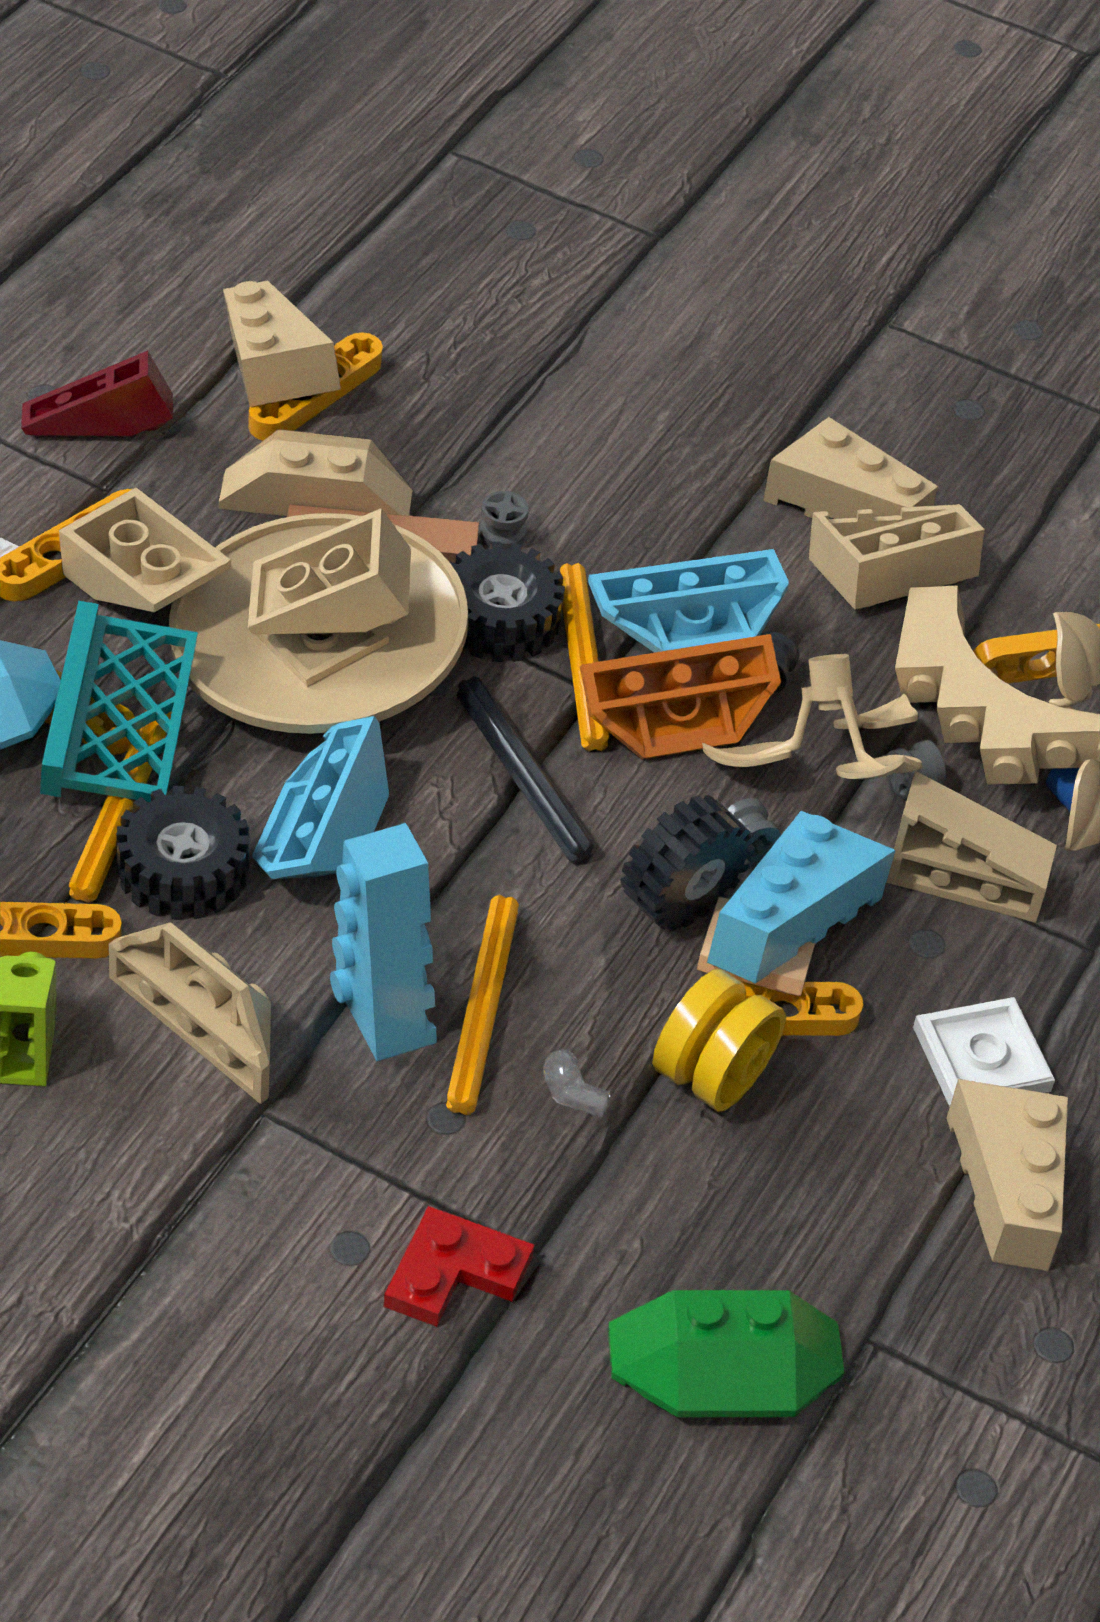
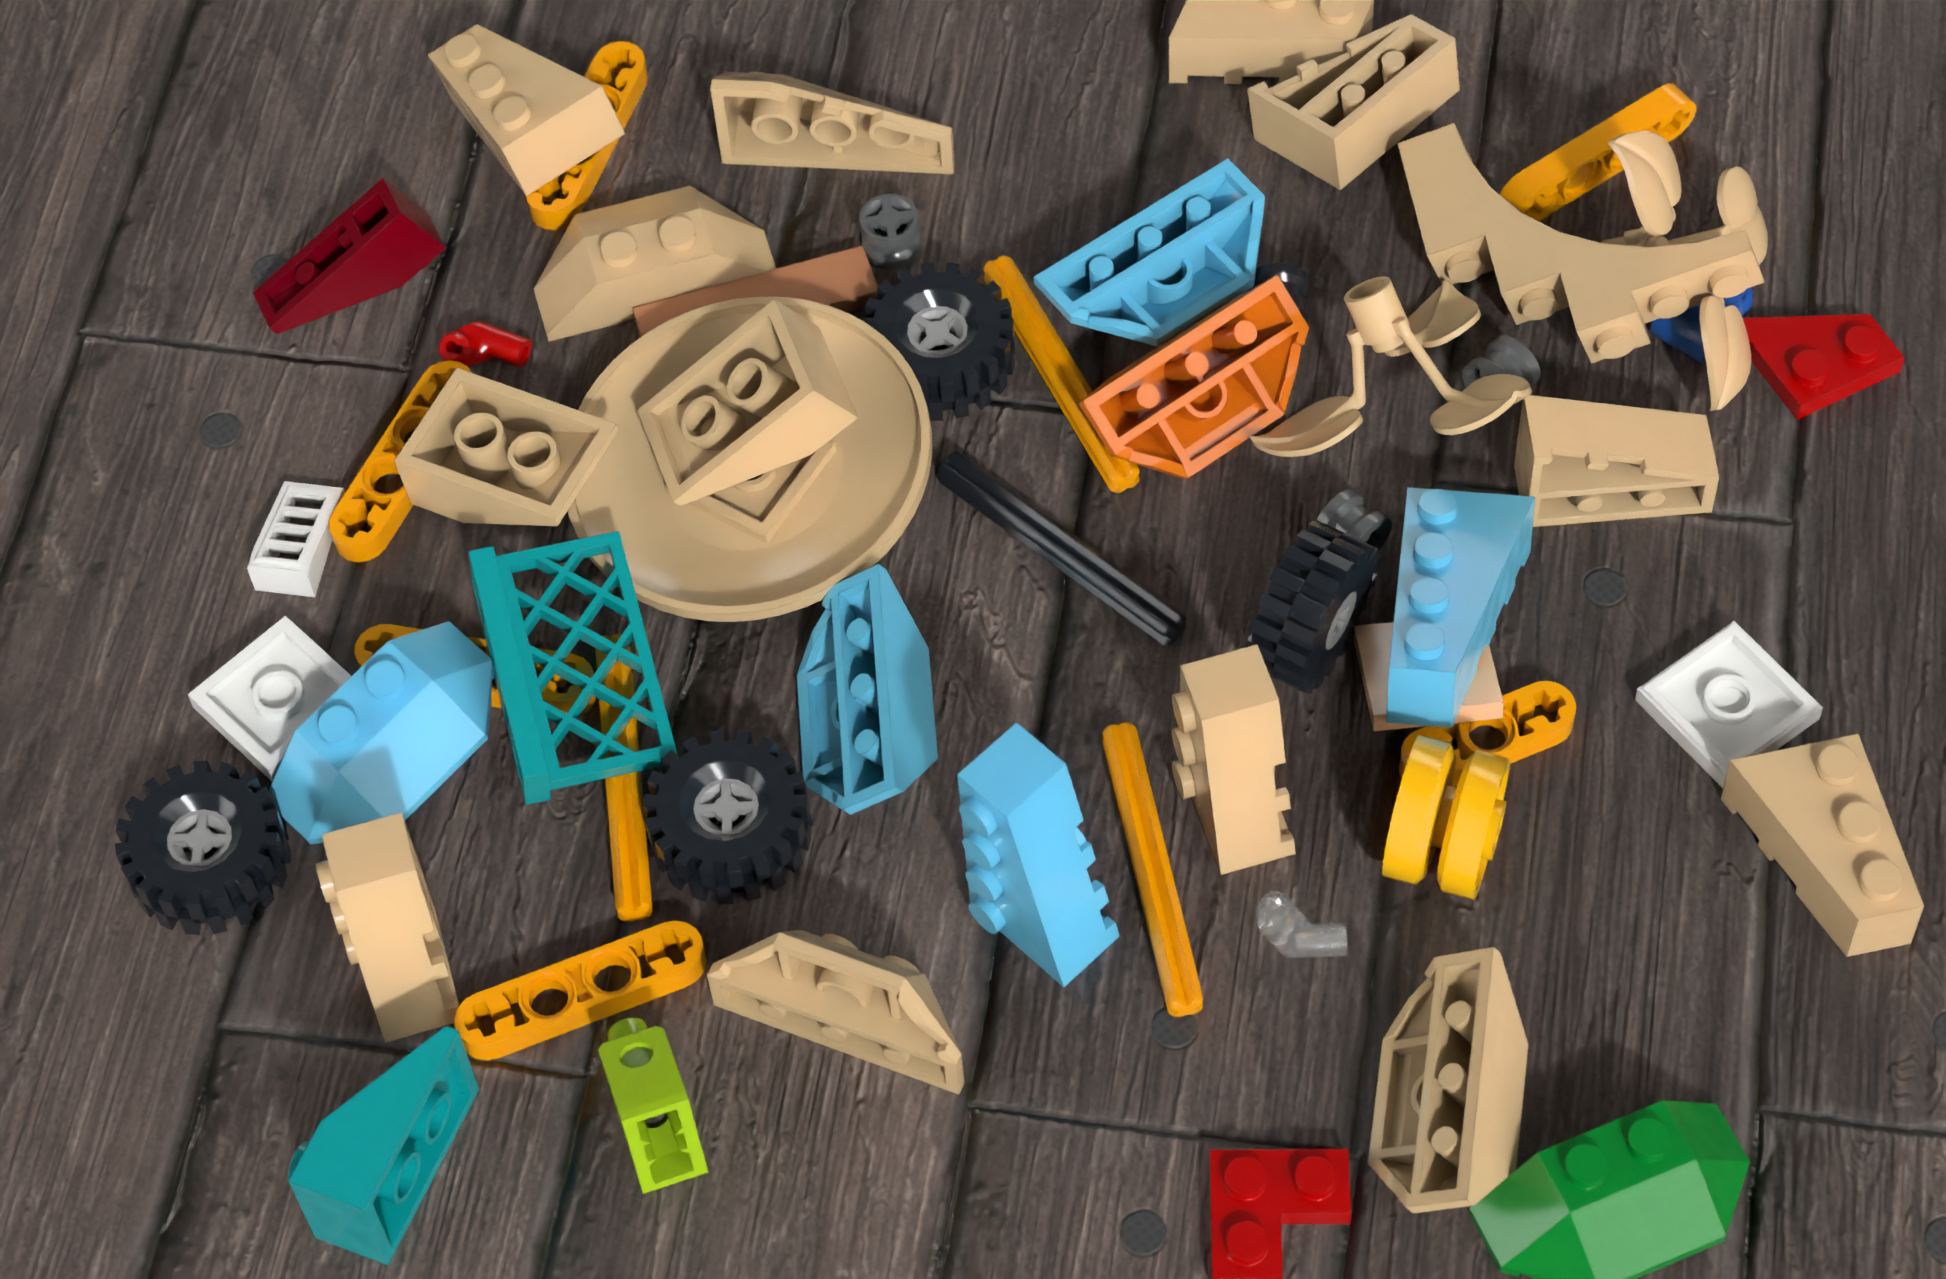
camera: 10 degrees left, 10 degrees up
none -> red arm [438,321,532,367]
none -> tan wedge [710,72,955,174]
none -> tan wedge [1172,645,1296,875]
none -> tan wedge [1368,947,1528,1213]

